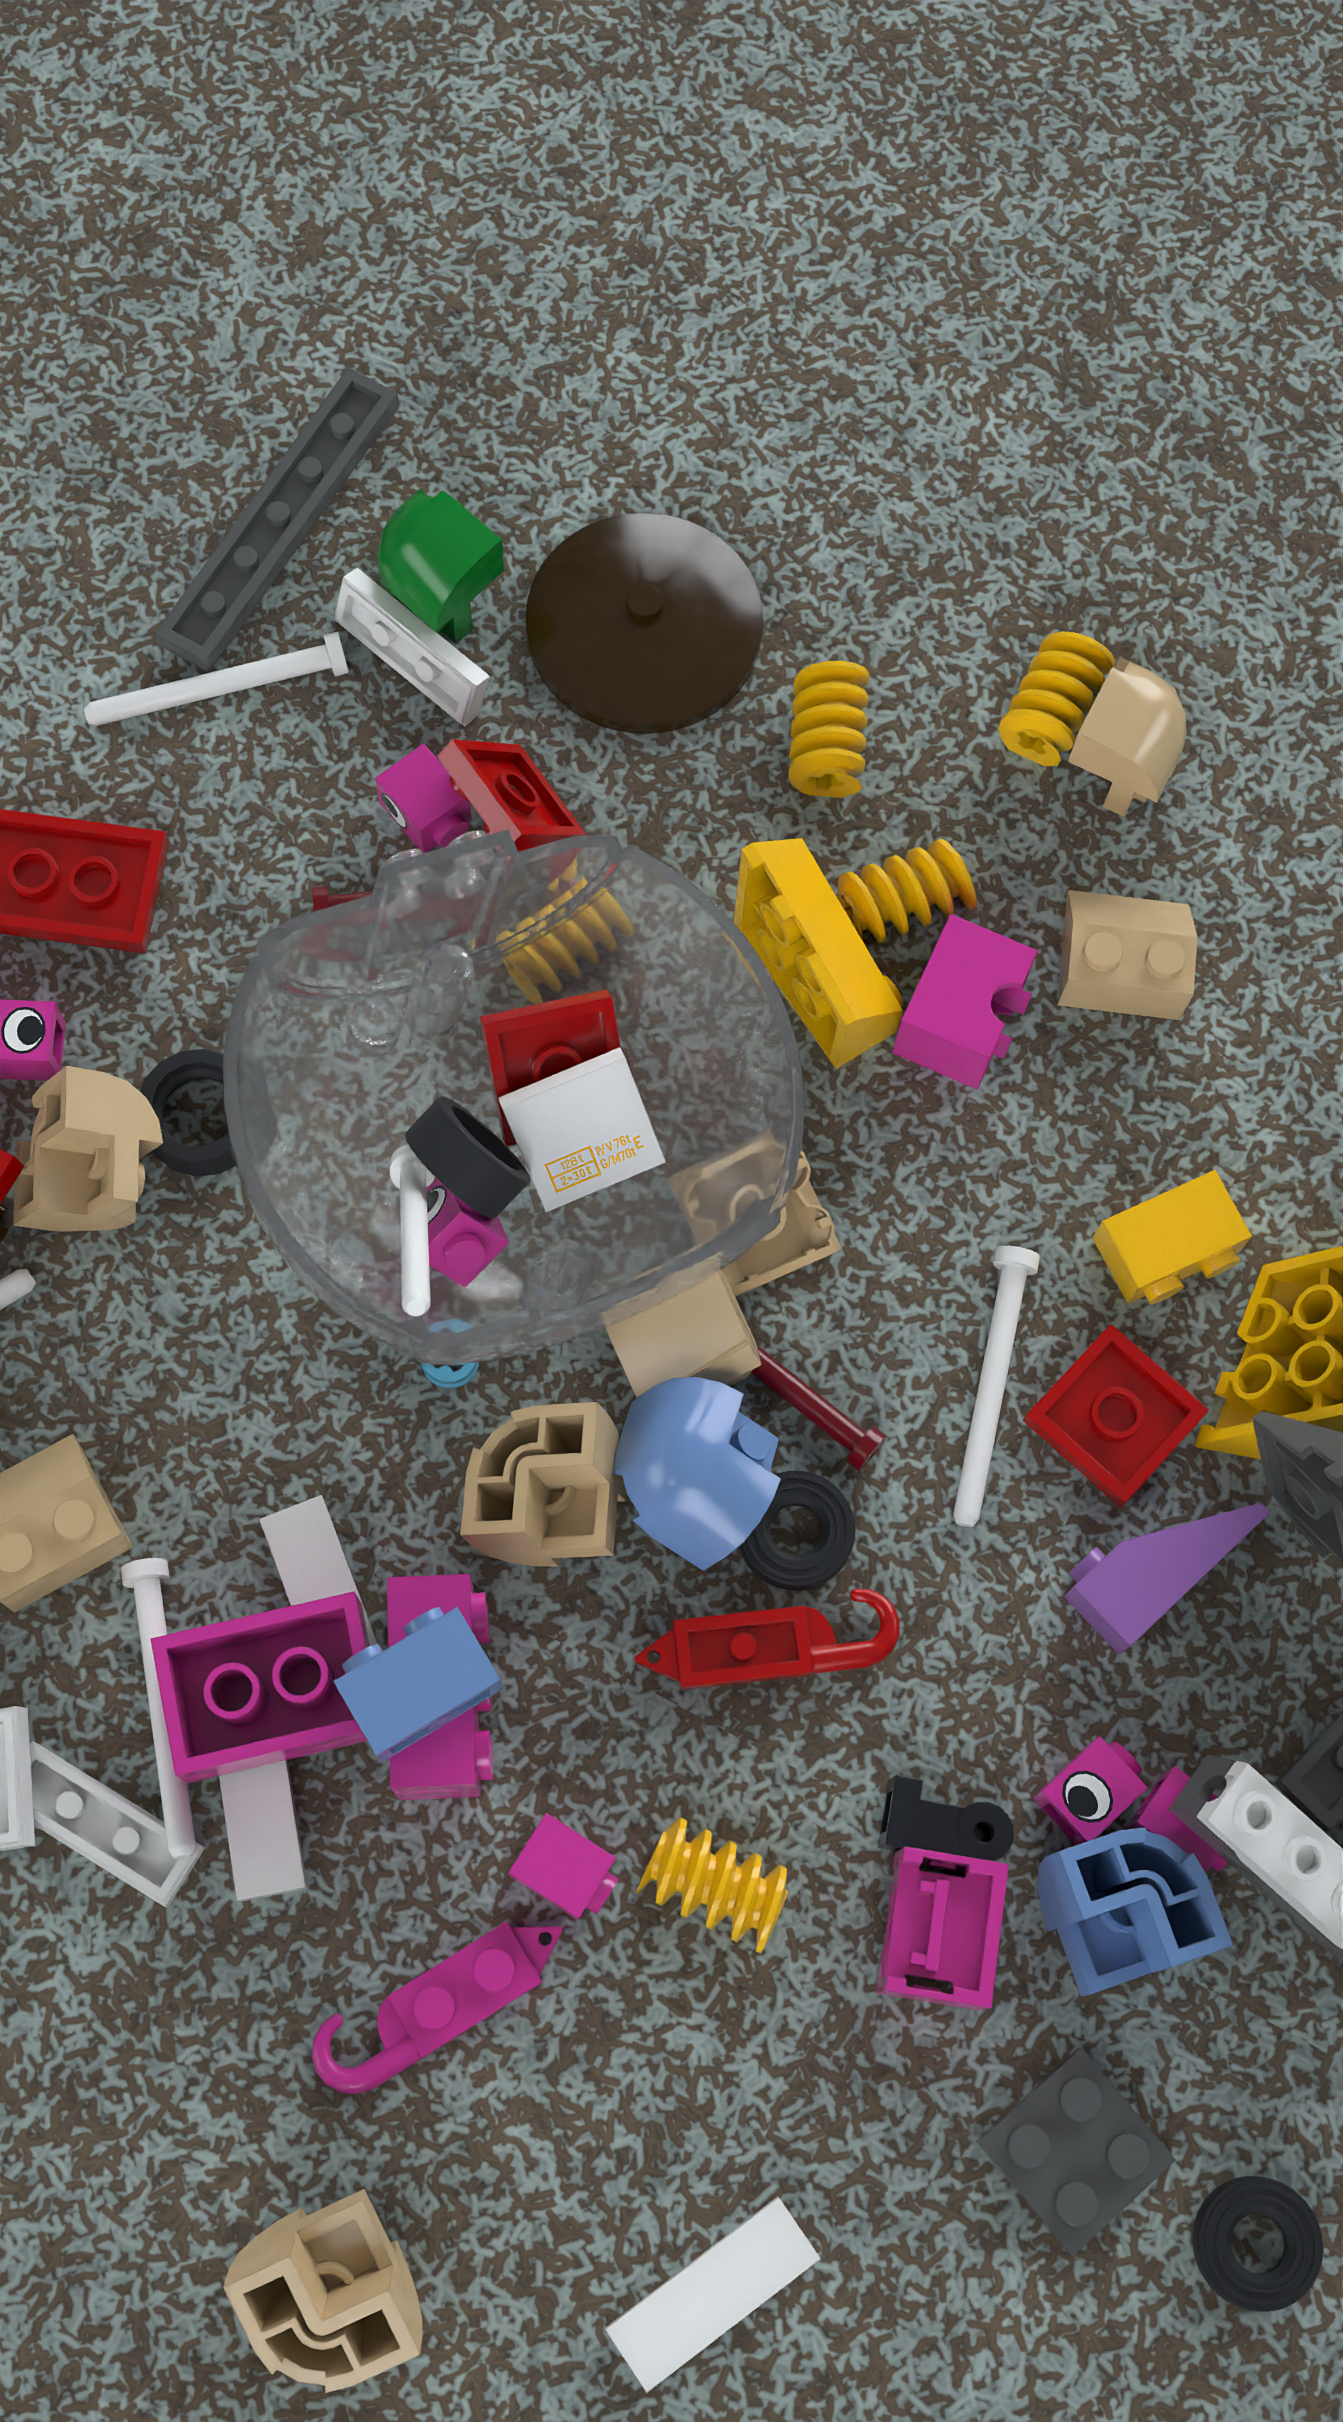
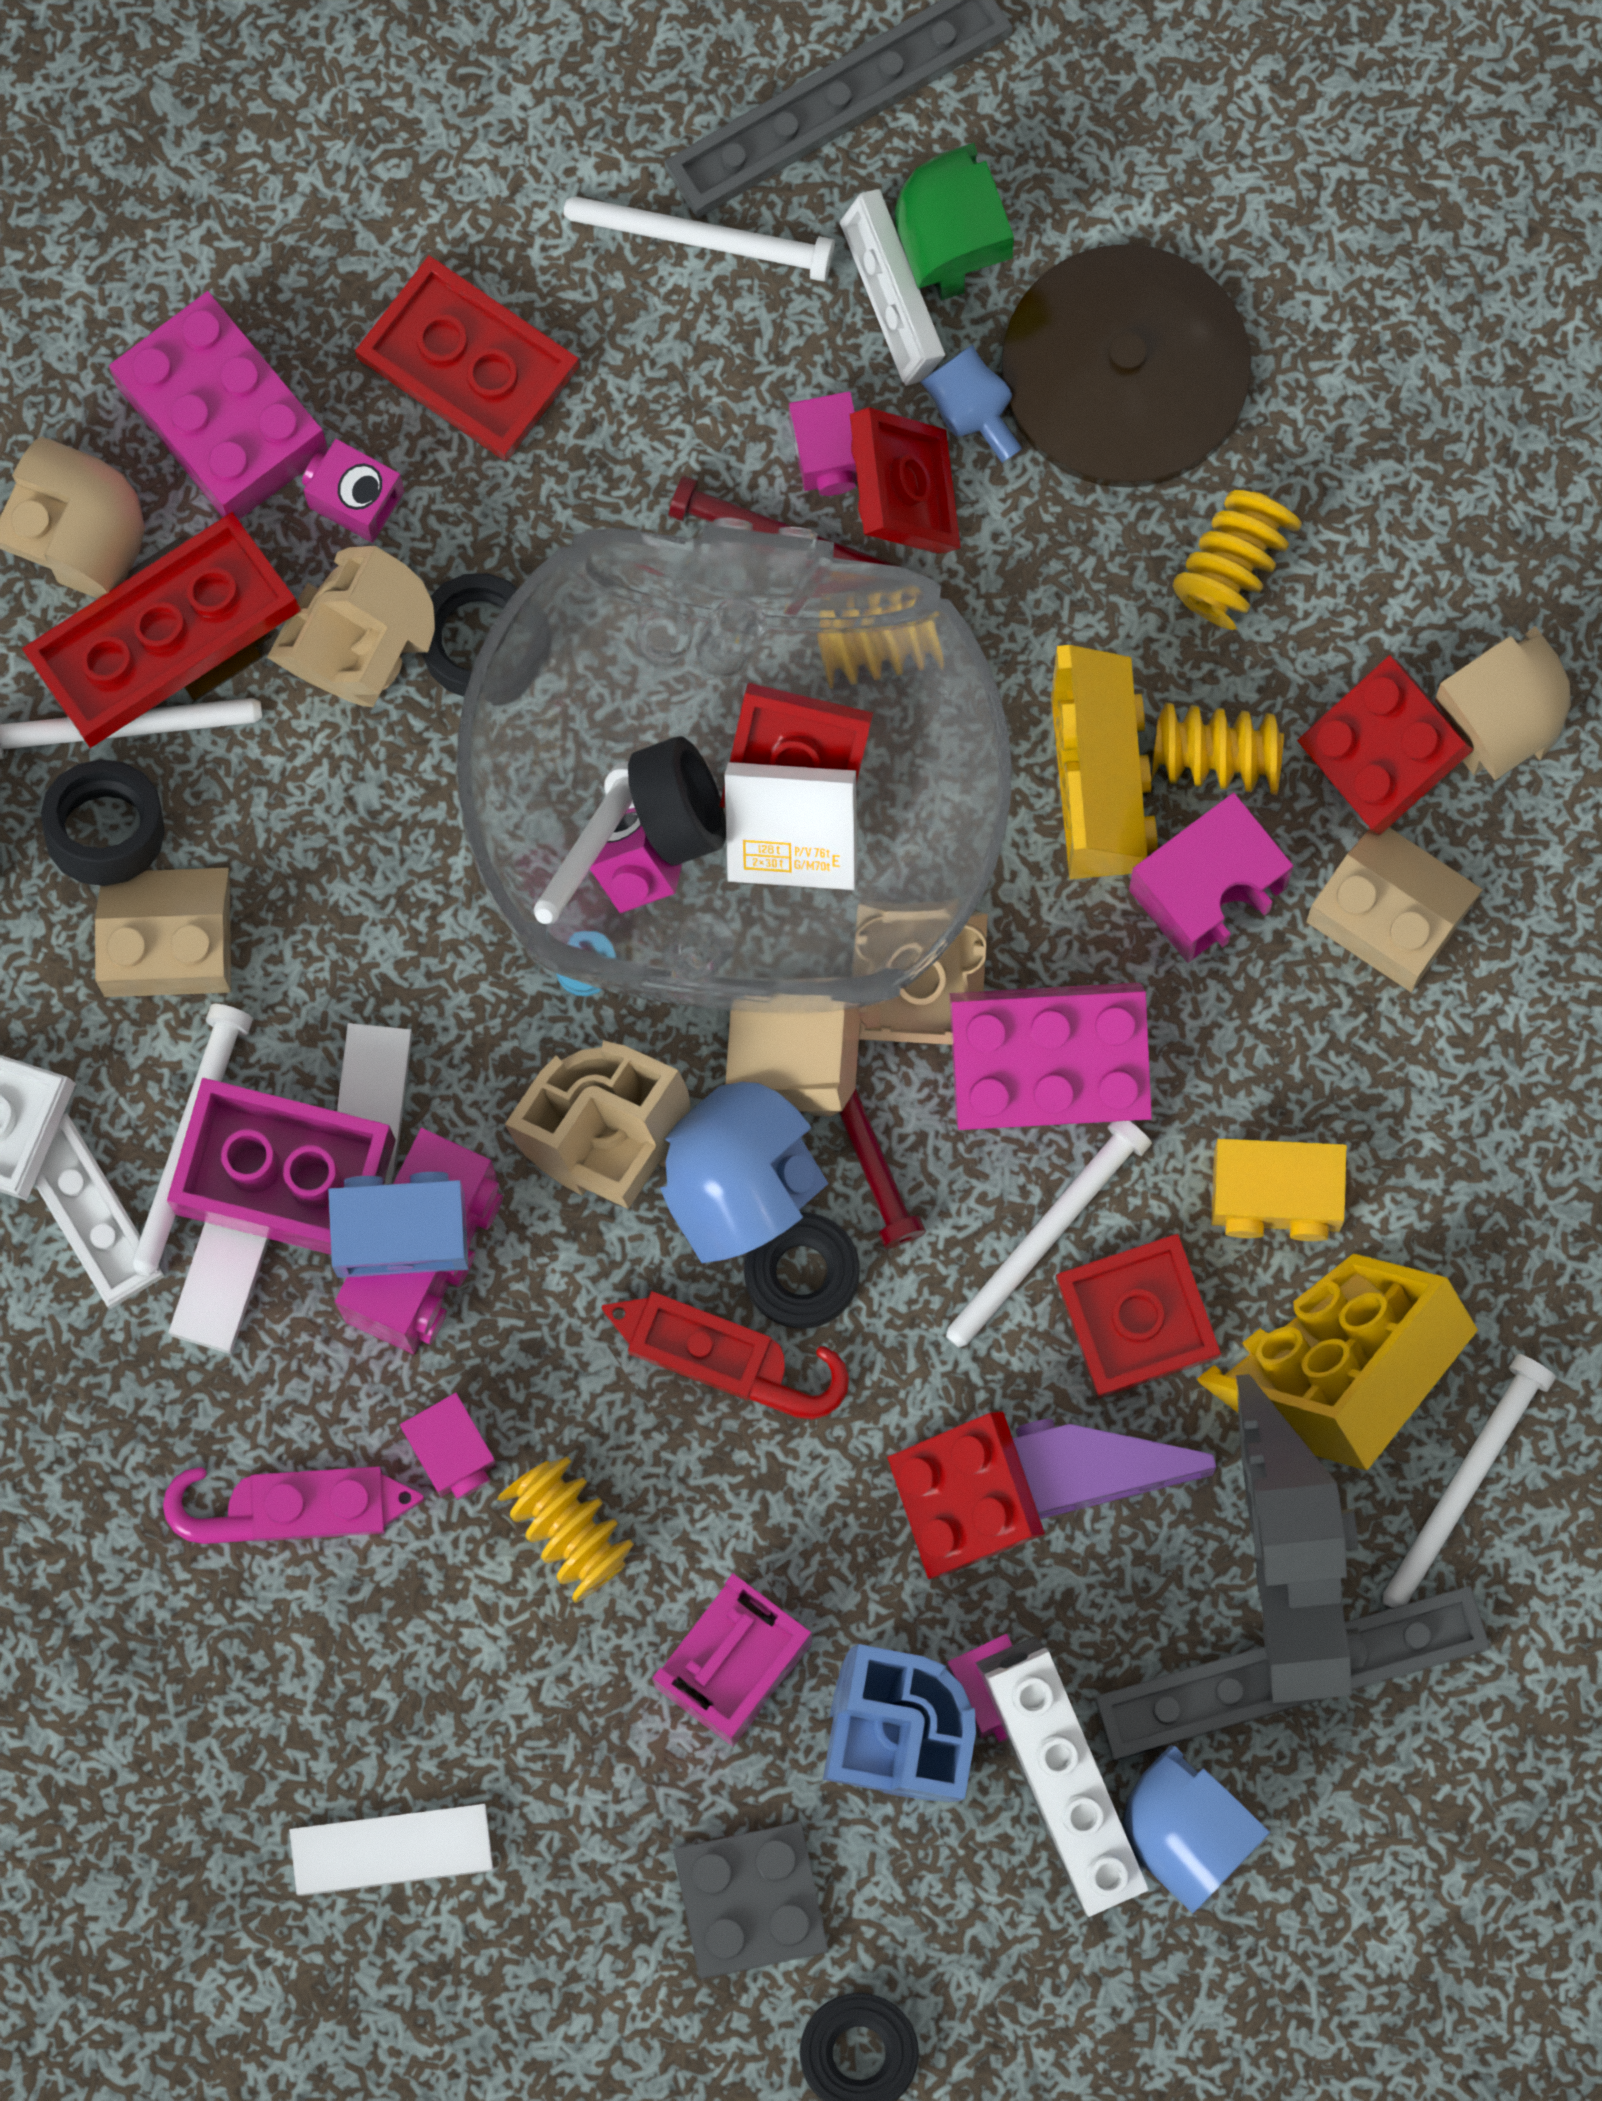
camera: 35 degrees right, 5 degrees up
tan brick [223,2189,423,2393] -> none
black leg [878,1775,1014,1861] -> none
yellow piece [998,631,1116,767] -> none
dark pink brick [1032,1736,1148,1846] -> none
none -> red plate [887,1411,1045,1579]
none -> medium blue piece [920,344,1022,463]
none -> dark pink brick [949,982,1152,1130]
none -> red plate [1297,655,1474,835]

